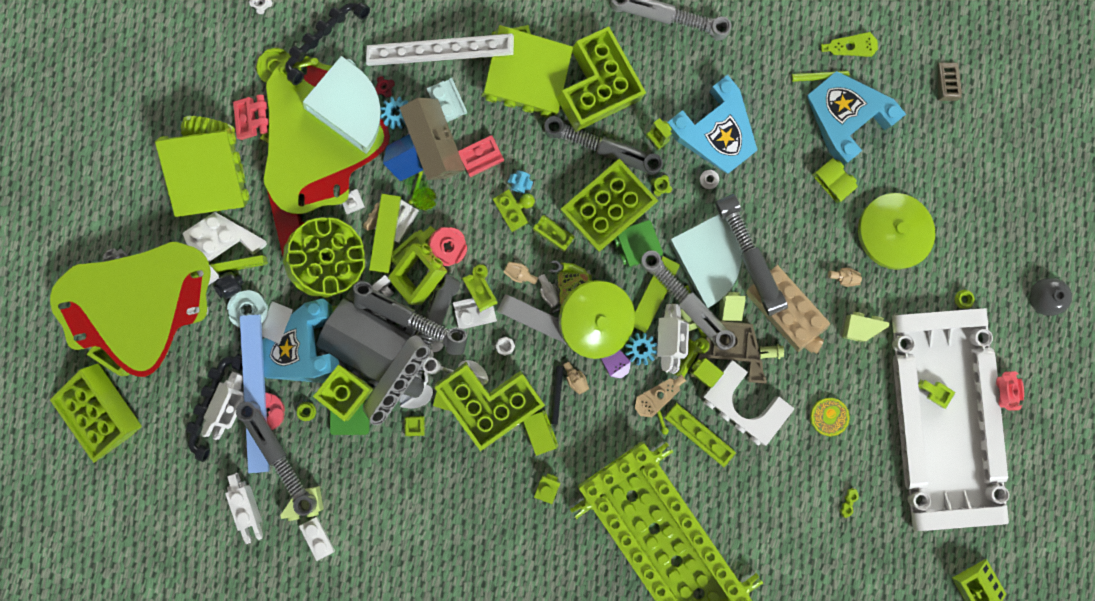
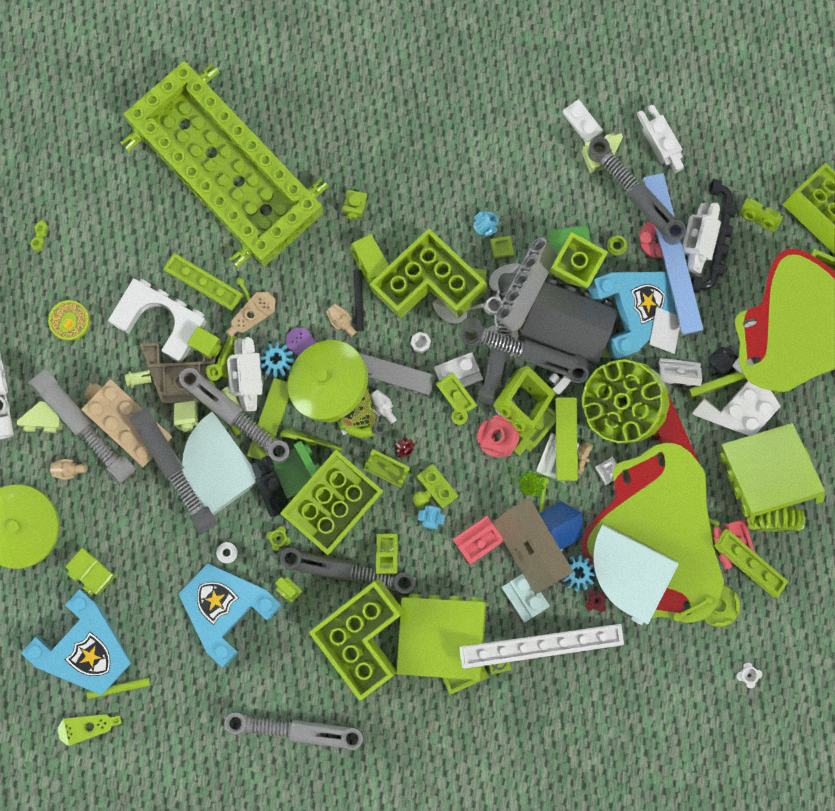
camera: 175 degrees right, 5 degrees down
light aqua plate [227,290,268,328] -> none
black bar [285,2,370,85] -> none
tan piece [504,262,538,285] -> none
none -> light grey piece [28,369,136,484]
none -> black hinge [252,456,289,517]
none -> lime piece [280,428,342,451]
none -> lime slope [376,534,398,574]
none -> dark red plate [395,438,415,459]
none -> medium azure gear [473,210,498,237]
none -> white plate [658,358,702,386]
none -> lime tile [714,529,788,598]
none -> lime hinge [738,198,783,232]

